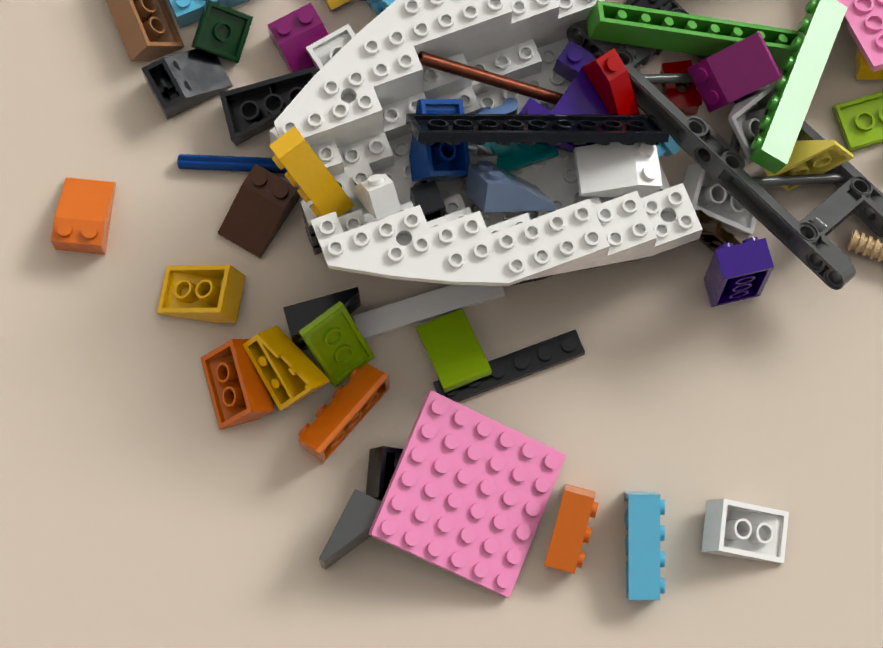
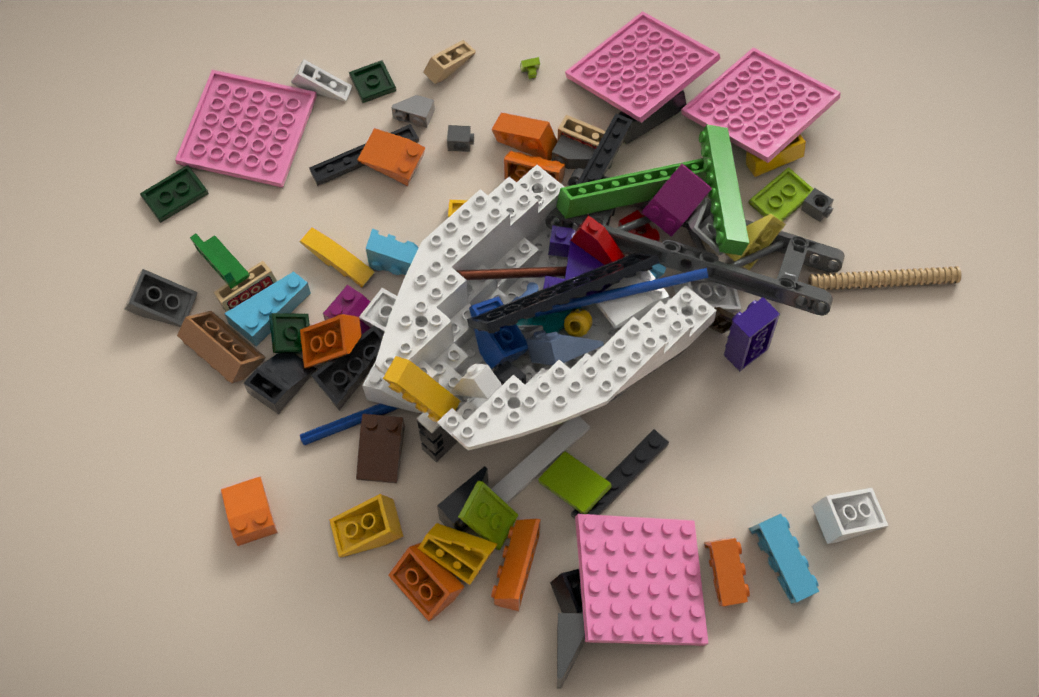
camera: 25 degrees left, 10 degrees down
none -> orange slope [300,314,361,368]
none -> blue piece [532,268,709,318]
none -> yellow head [564,308,593,337]

